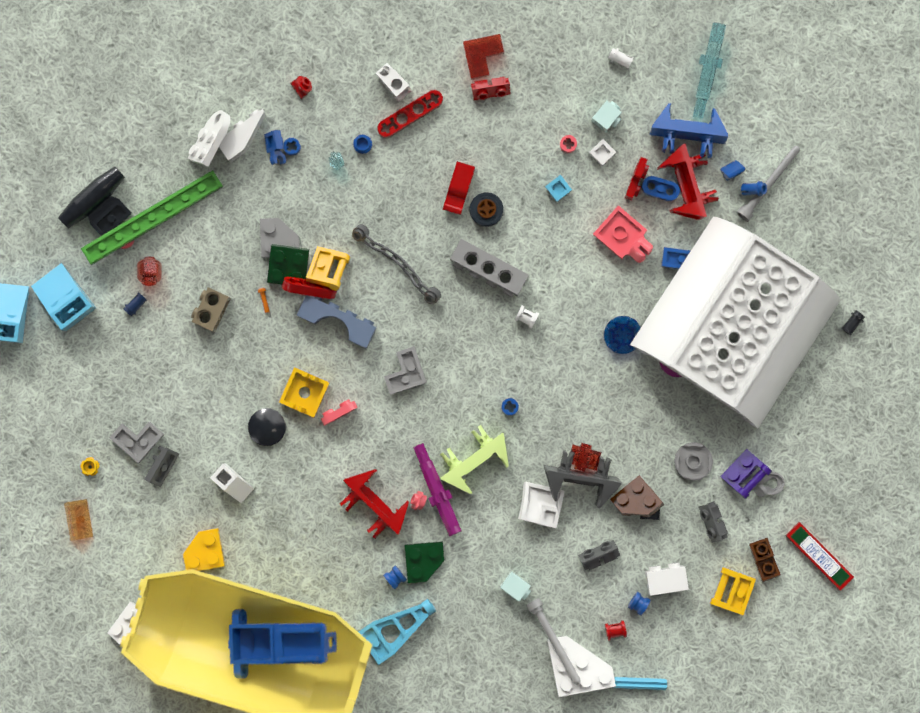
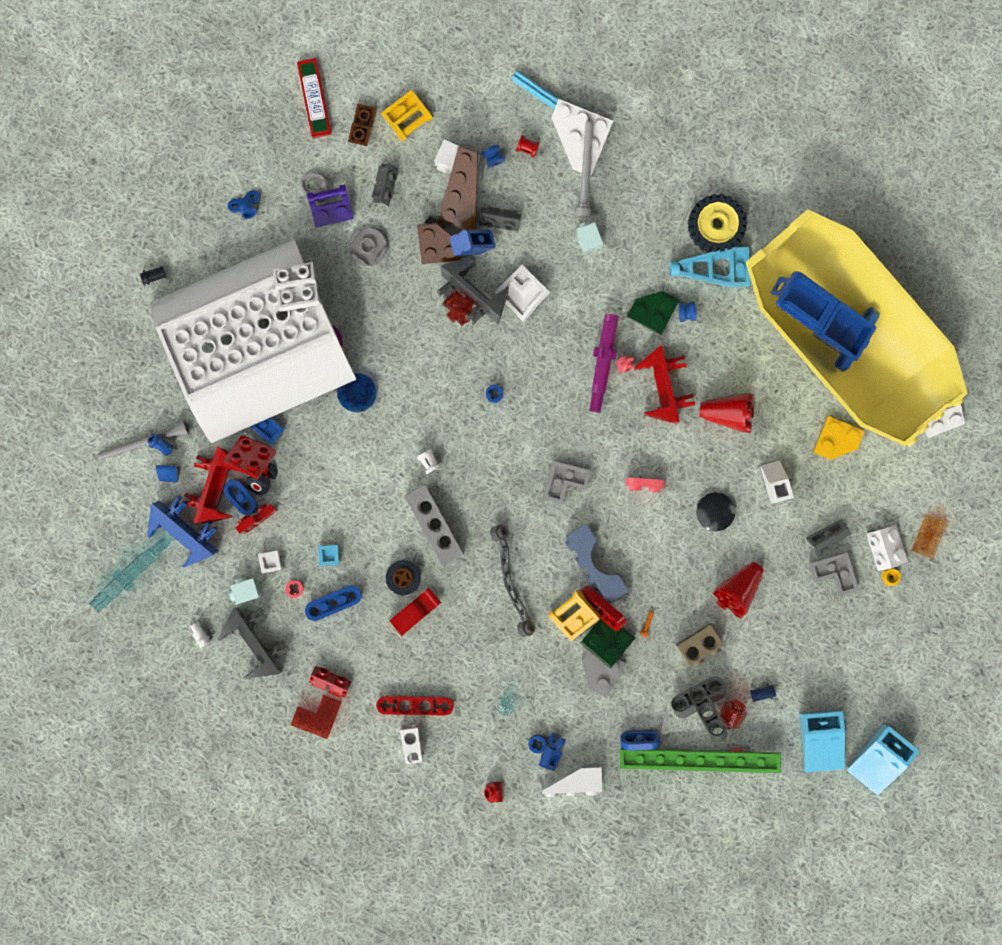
camera: 150 degrees left, 0 degrees up
black plate [58,166,132,236] -> none
white plate [187,110,230,167] -> none
yellow piece [279,367,330,418] -> none
blue plate [353,135,372,154] -> none
yellowish green hose [440,425,509,494] -> none
coral plate [593,206,653,263] -> none
none -> dark grey hose [218,607,290,679]
none -> red plate [223,435,278,495]
none -> blue piece [227,190,260,219]
none -> white slope [273,262,320,312]
none -> blue plate [305,585,362,621]
none -> reddish brown wing [438,145,478,230]
none -> blue brick [450,229,496,256]
none -> blue plate [620,730,660,751]
none -> dark grey beam [671,676,728,743]
none -> wheel [688,194,747,253]
none -> red cone [699,393,754,433]
none -> red cone [713,562,764,619]
none -> white bracket [867,525,908,571]

